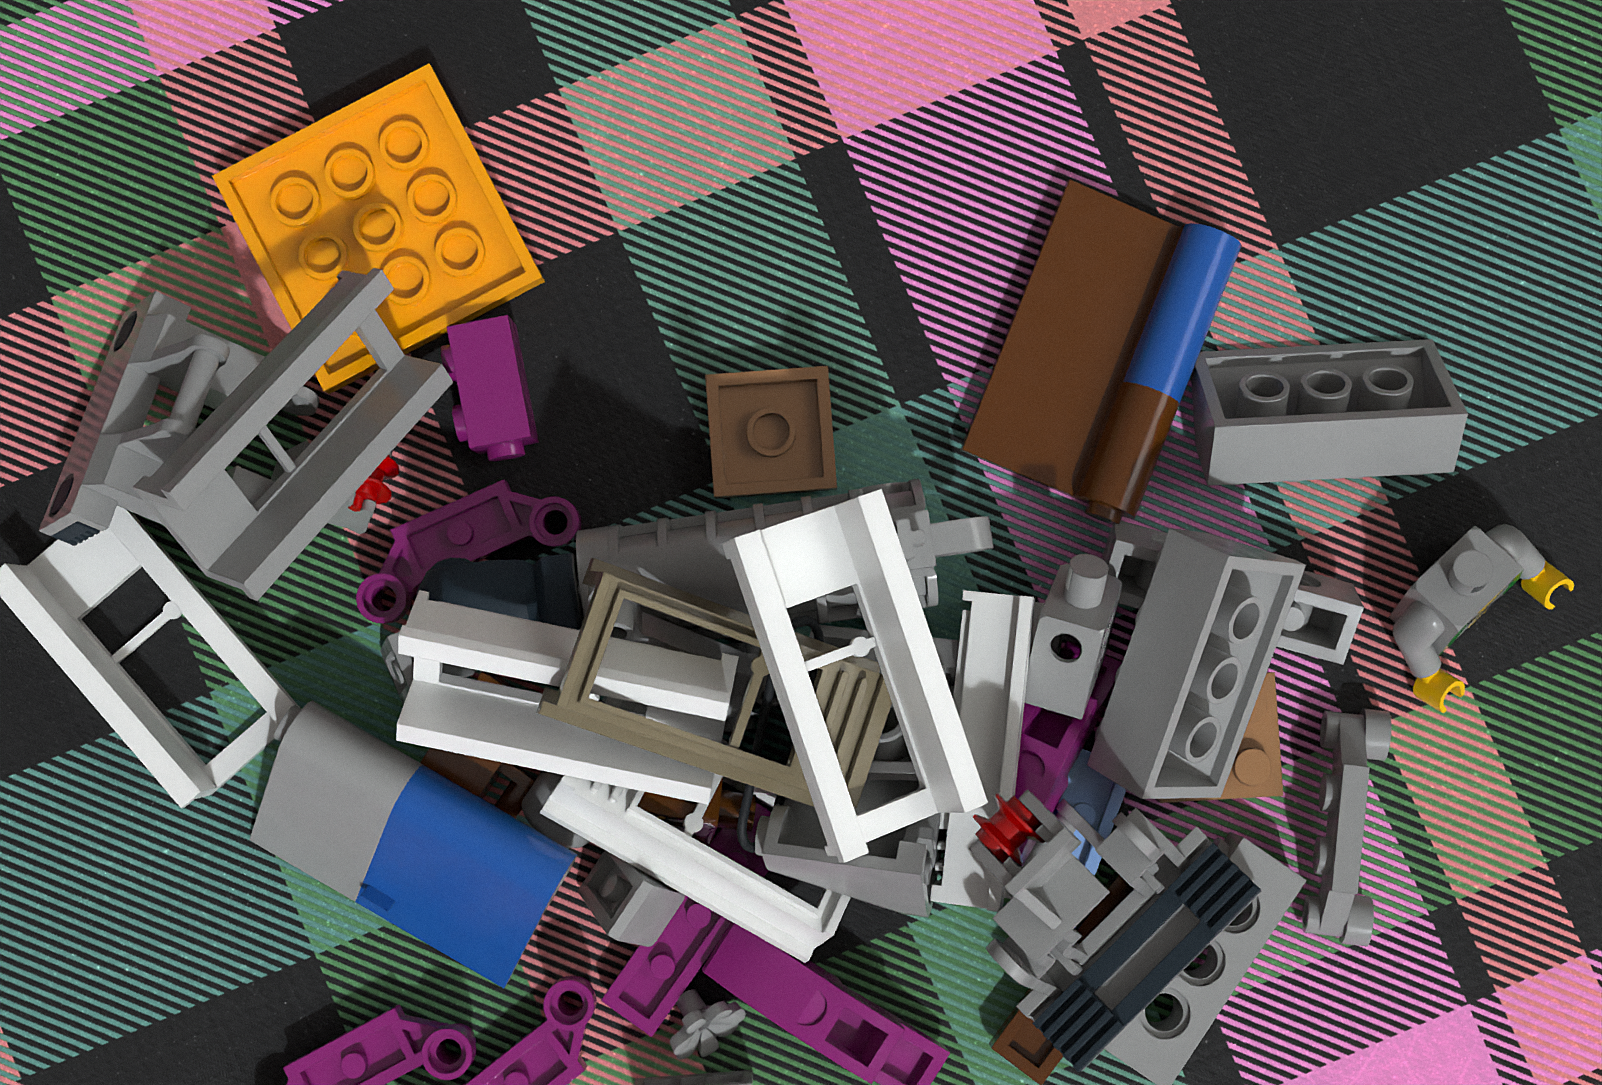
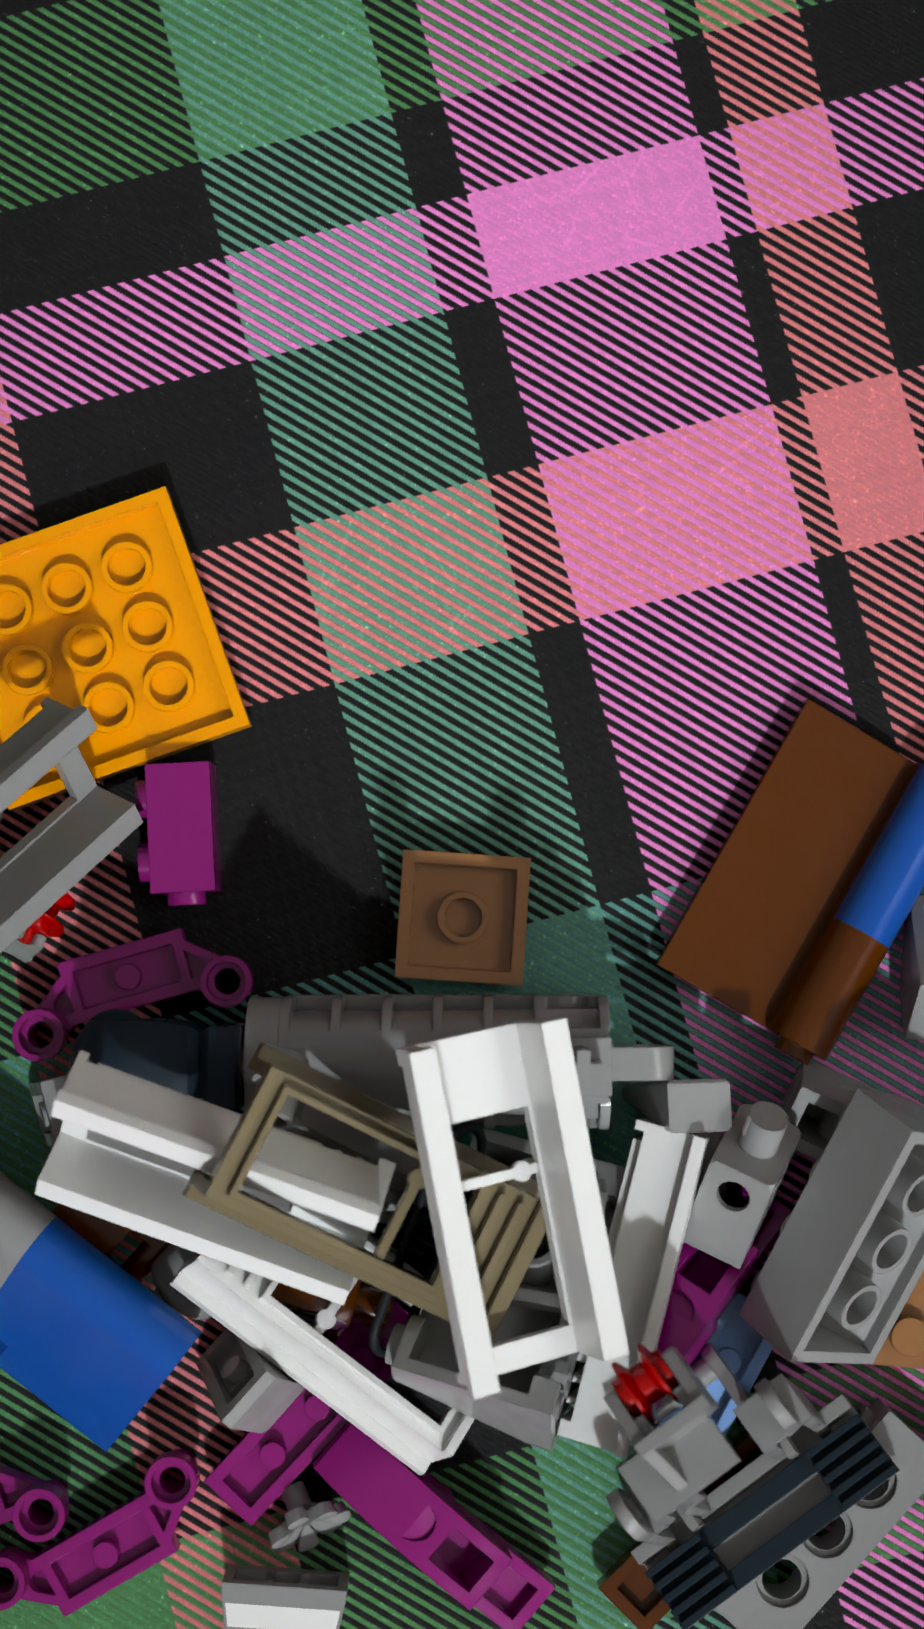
camera: 10 degrees right, 0 degrees up
none -> light grey slope [622,1078,732,1133]

